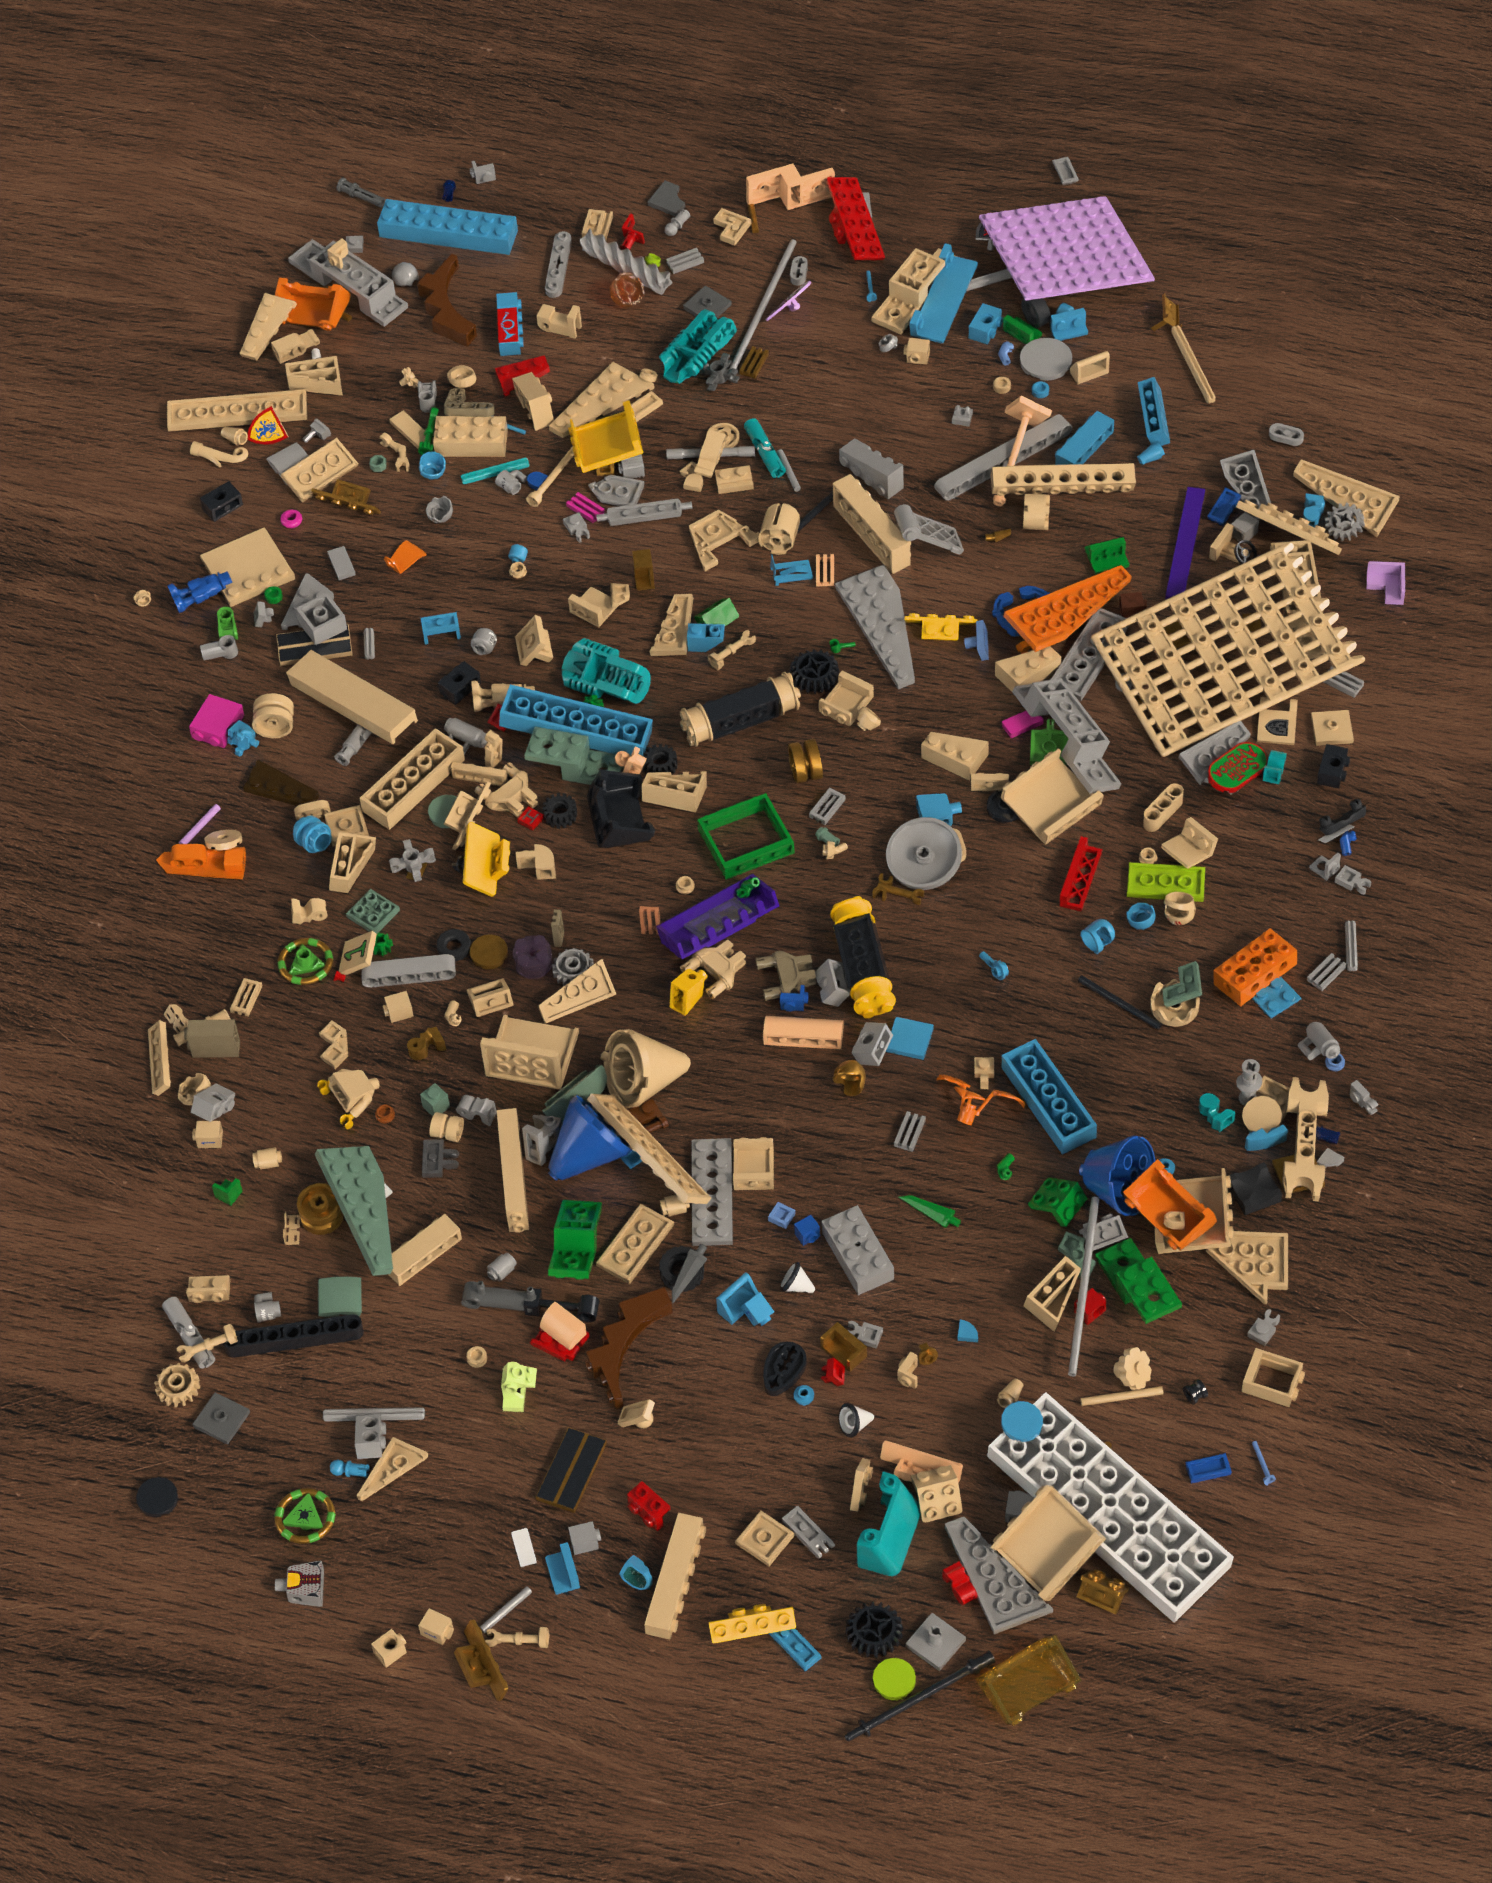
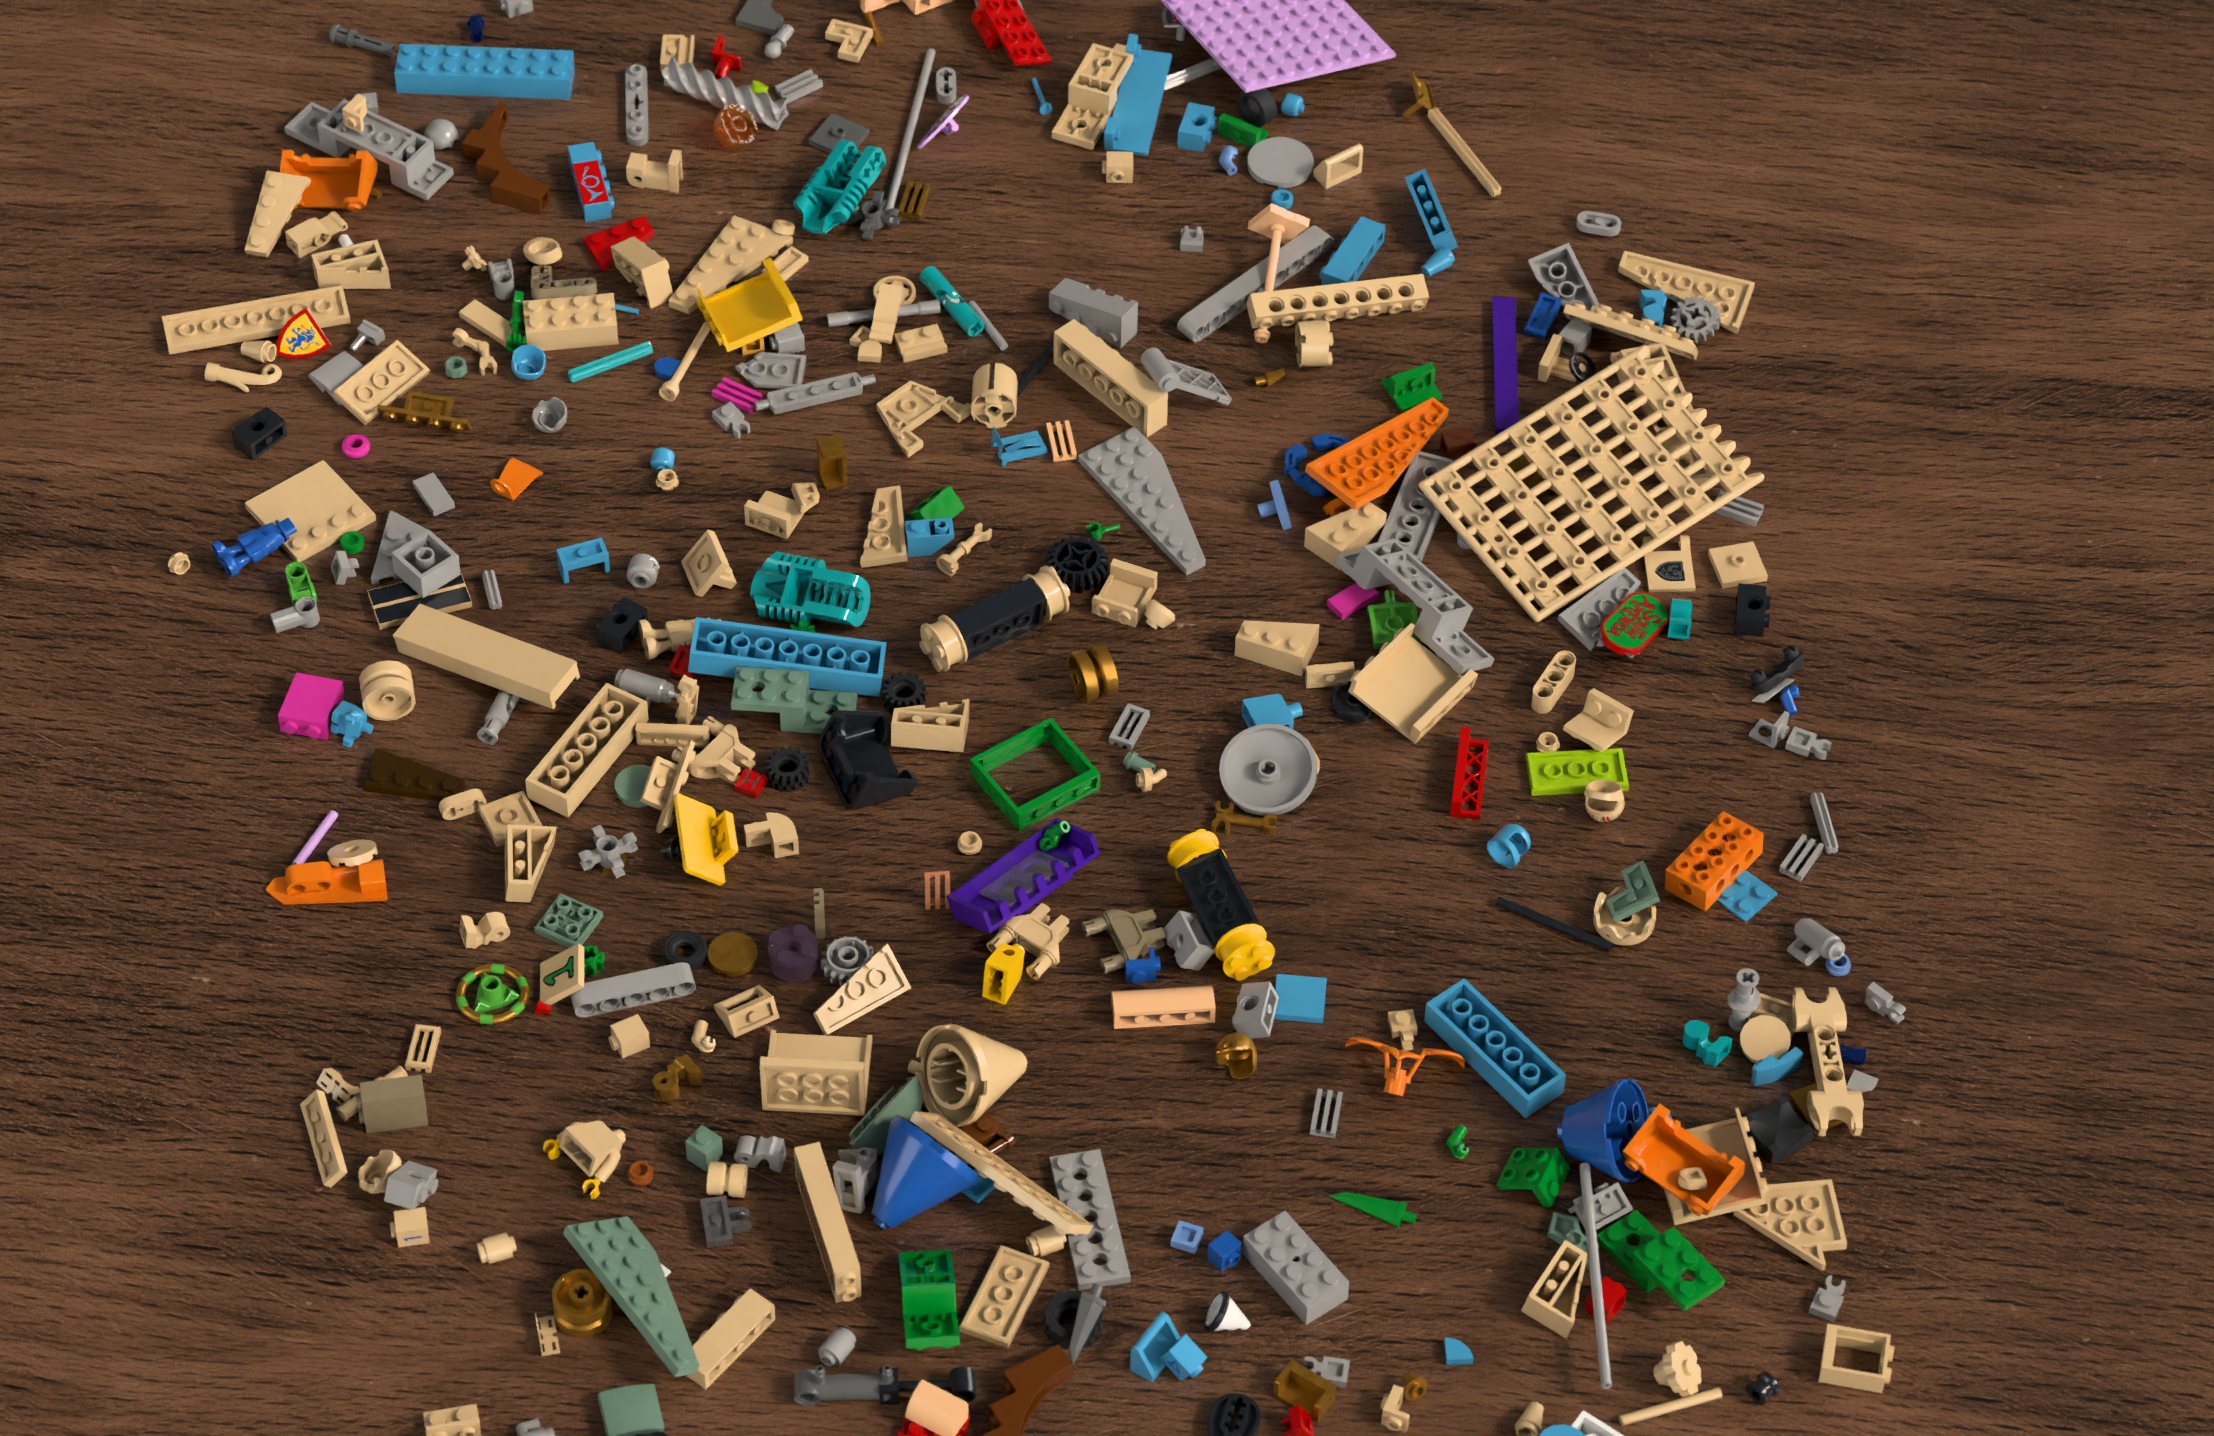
camera: 15 degrees left, 5 degrees down
green panel [212,1178,243,1206] -> none
dark azure piece [293,815,331,853] -> none
tan tile [319,1020,348,1069] -> none
light grey piece [495,469,527,495] -> none
light nougat hips [615,746,647,774] -> none
tan panel [733,1137,774,1190] -> none
light grey hat [879,334,898,352] -> none
yellow bracket [904,613,978,641] -> none
dark azure plate [979,951,1009,980] -> none
tan tile [993,377,1011,394] -> none
dark azure bracket [1050,308,1088,341] -> none
dark azure hair [1126,903,1156,930] -> none
lavender panel [1366,561,1405,605] -> none

